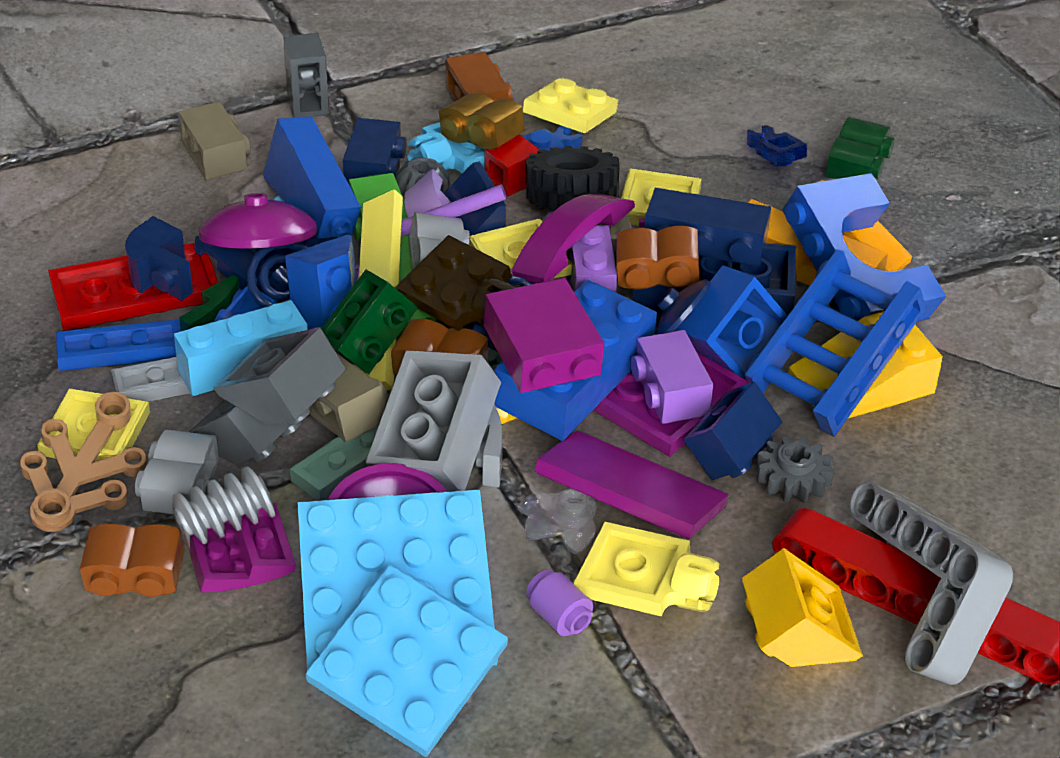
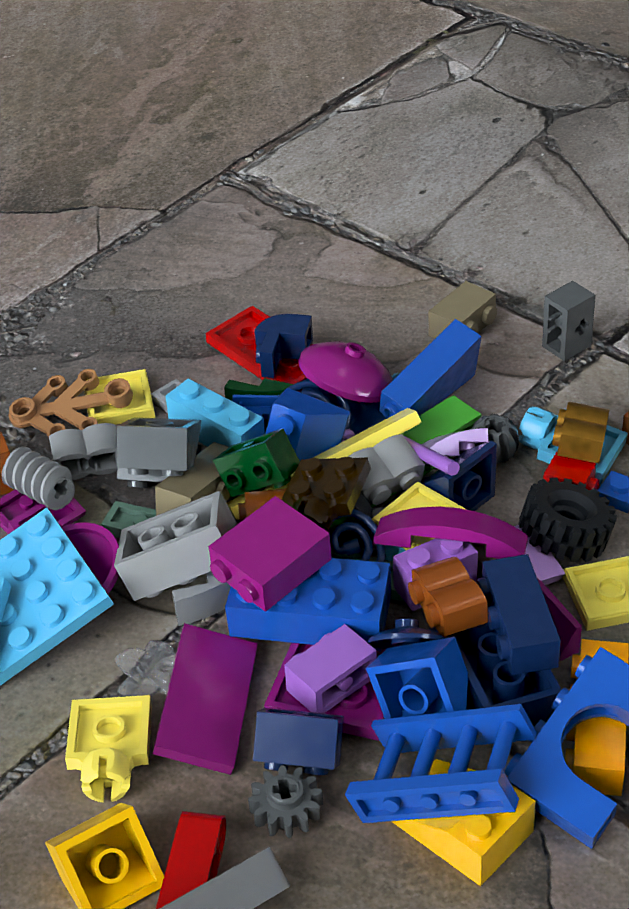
camera: 70 degrees right, 0 degrees up
blue plate [56,319,181,371] -> none
dark blue brick [343,118,407,184] -> none
medium lavender brick [526,569,593,636] -> none

